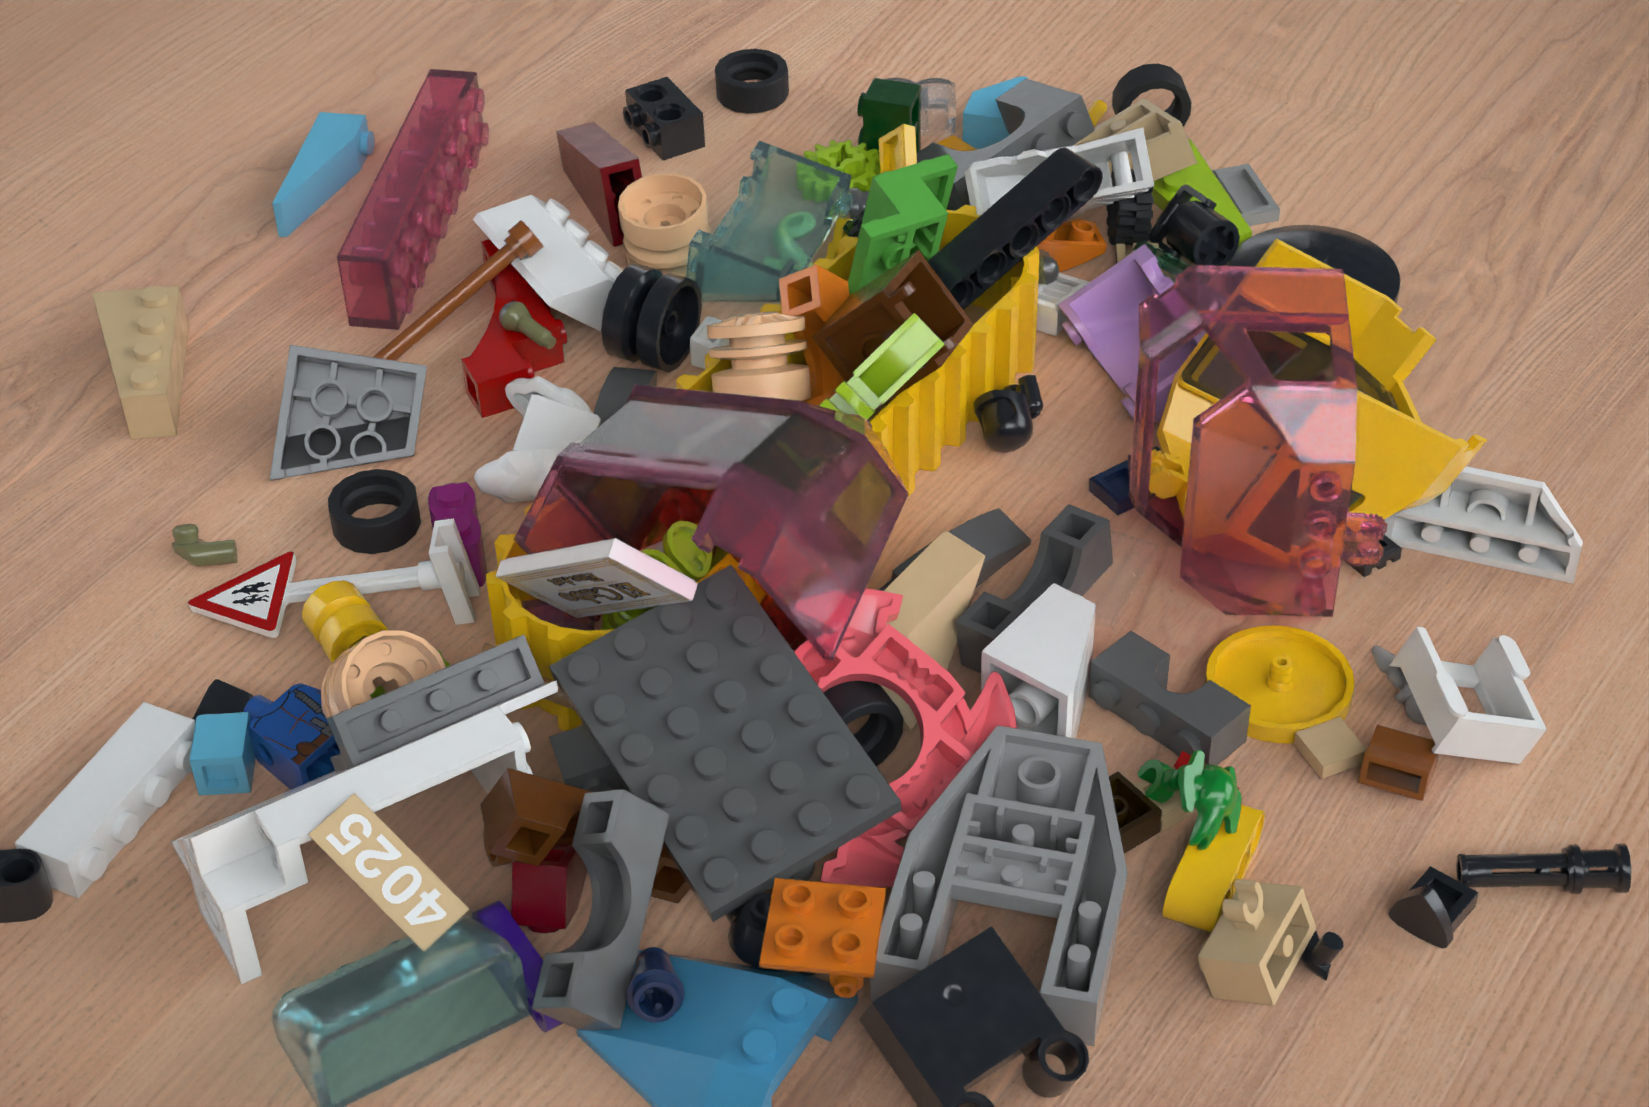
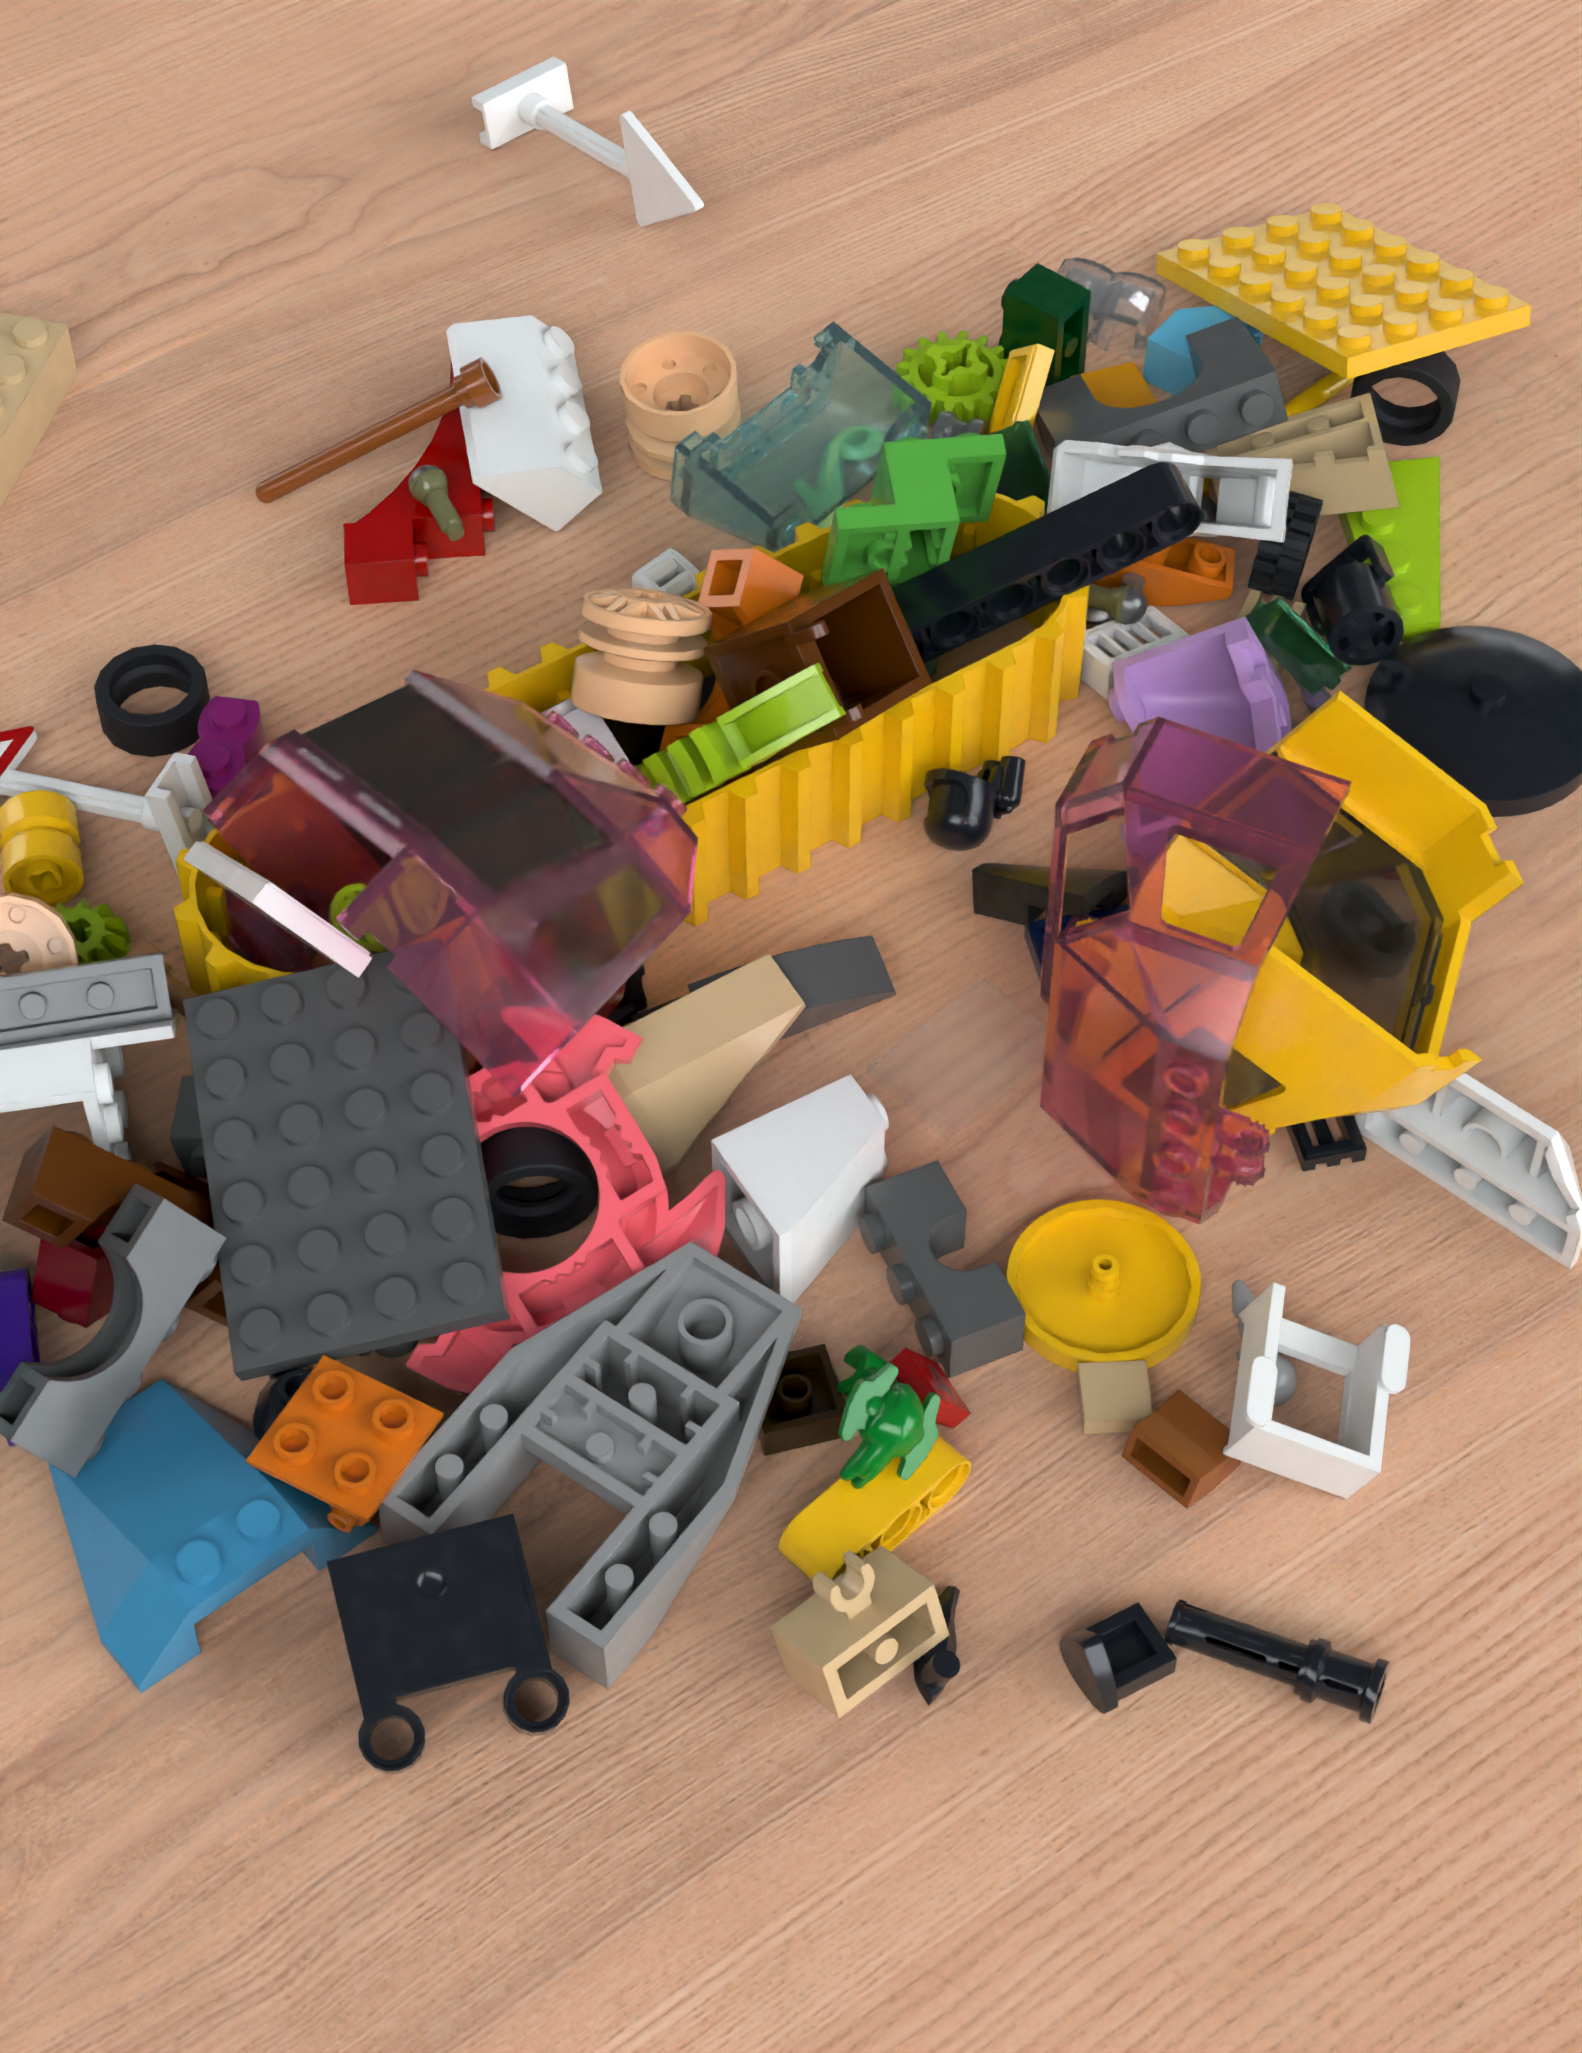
camera: 20 degrees right, 10 degrees up
wedge [270,345,427,481] -> none
medium azure slope [272,112,374,237] -> none
clear pink brick [337,69,489,330] -> none
white torso [474,376,617,504] -> none
dark red slope [556,122,642,247] -> none
dark grey slope [594,367,657,429] -> none
black wheel [601,263,702,373] -> none
black brick [623,77,705,161] -> none
dark blue cone [627,947,684,1023] -> none
black tyre [715,49,789,113] -> none
dark grey arch [955,504,1113,673] -> none
light grey tile [1212,164,1280,226] -> none
none -> white piece [471,56,704,226]
none -> pearl dark grey slope [972,863,1138,926]
none -> yellow plate [1156,203,1531,379]

